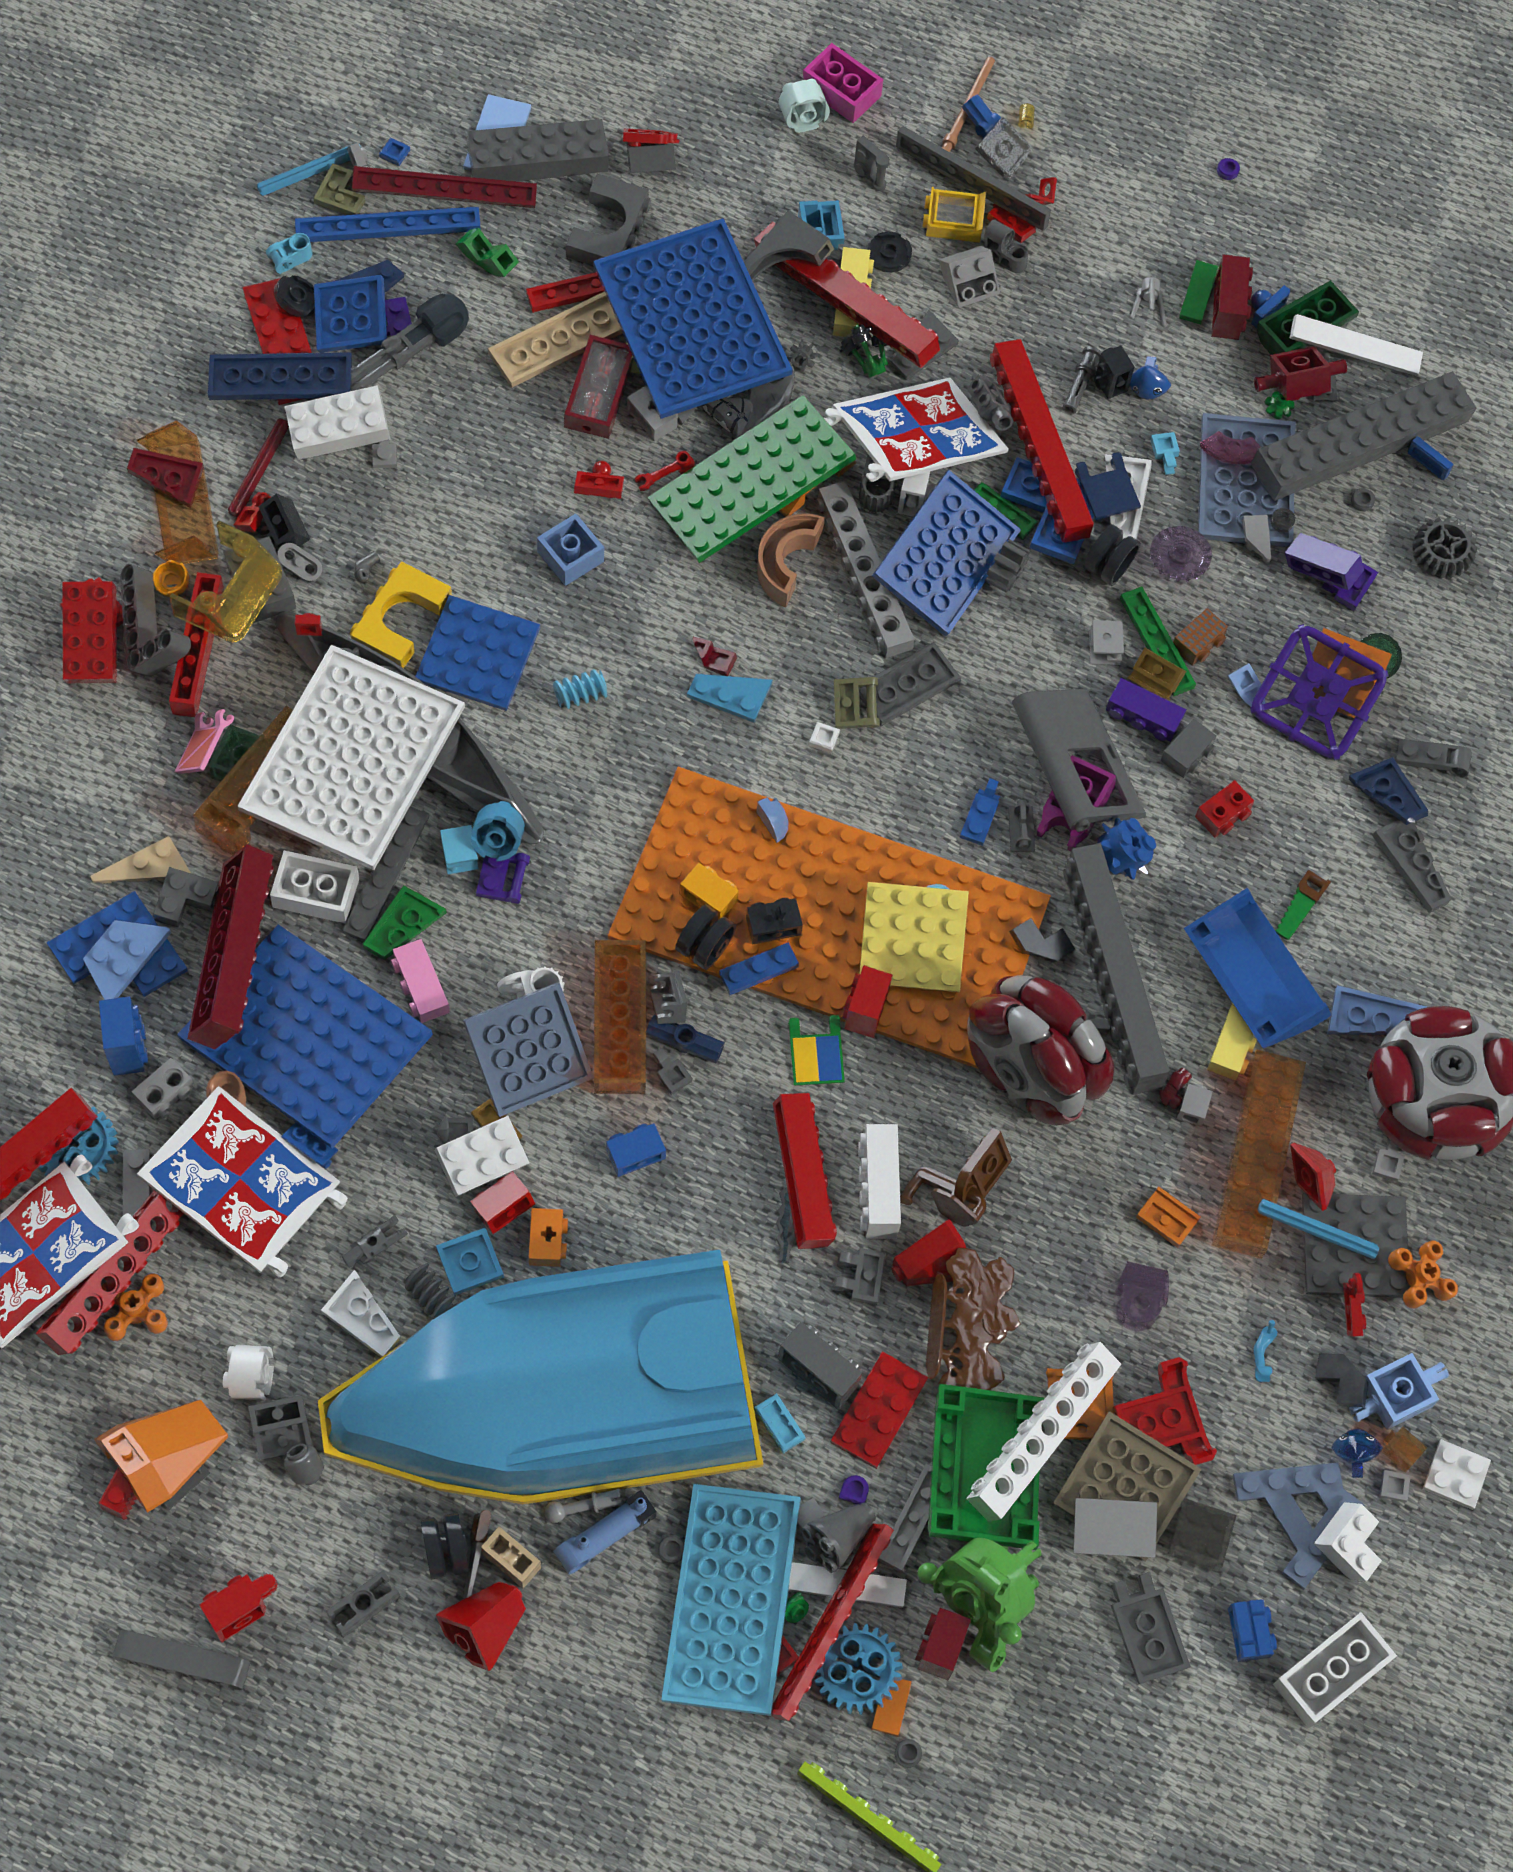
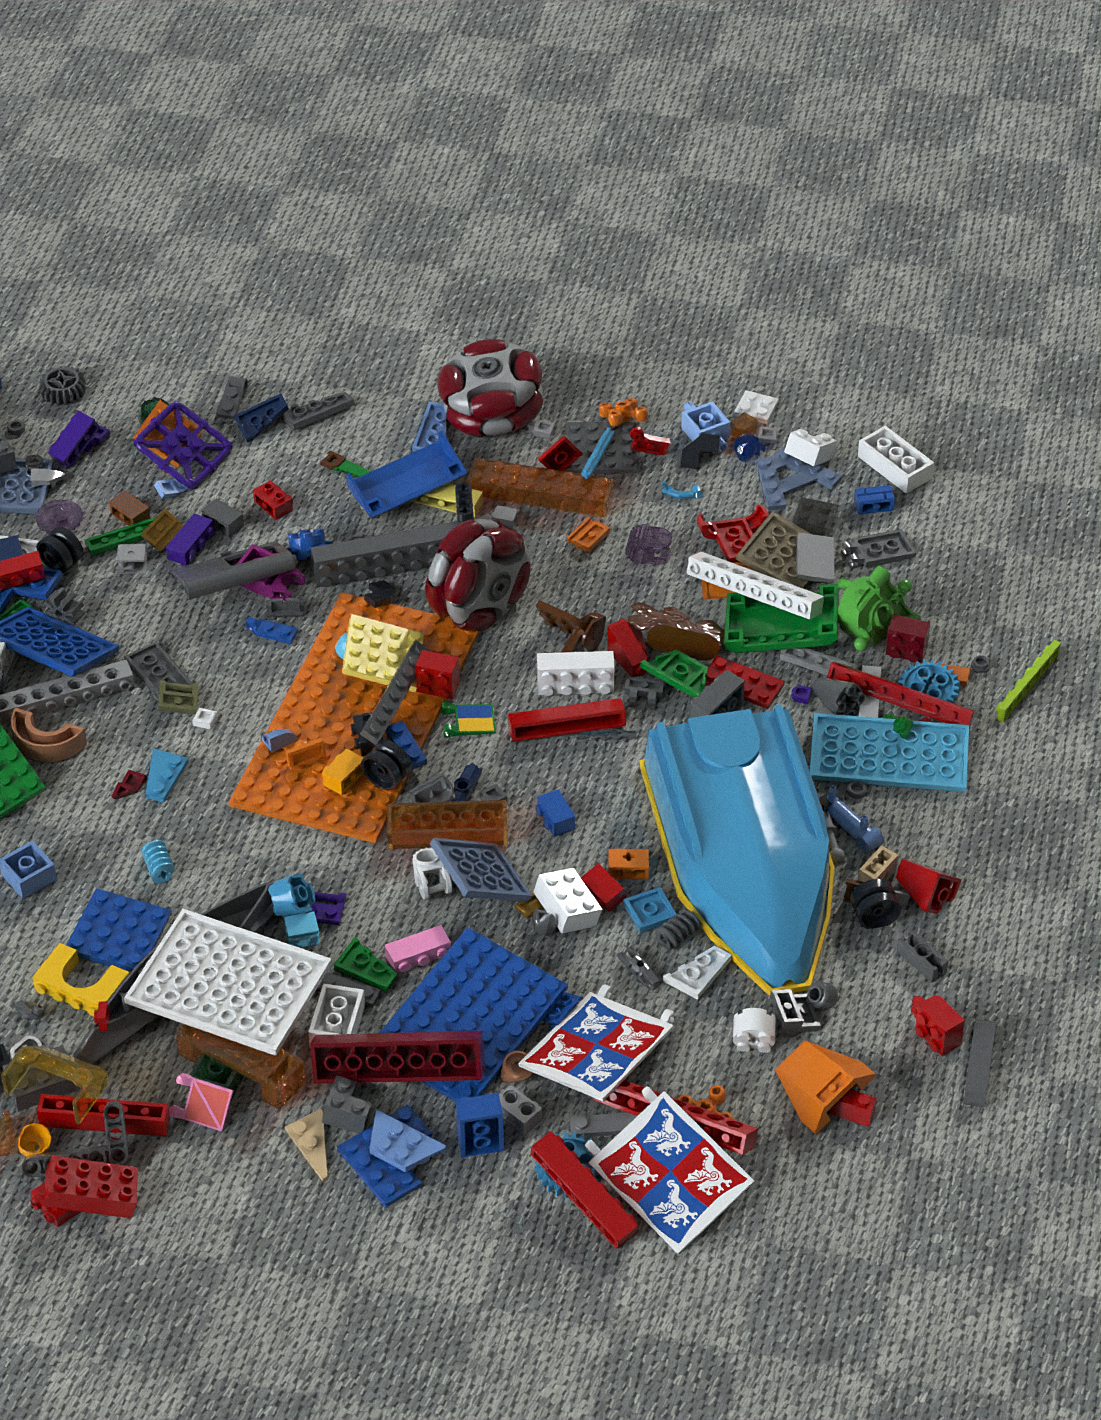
camera: 85 degrees left, 20 degrees down
none -> orange tile [285,738,326,769]
none -> dark grey plate [360,640,431,745]
none -> black beam [455,483,474,523]
none -> green wing [640,649,708,697]
none -> green plate [893,716,914,739]

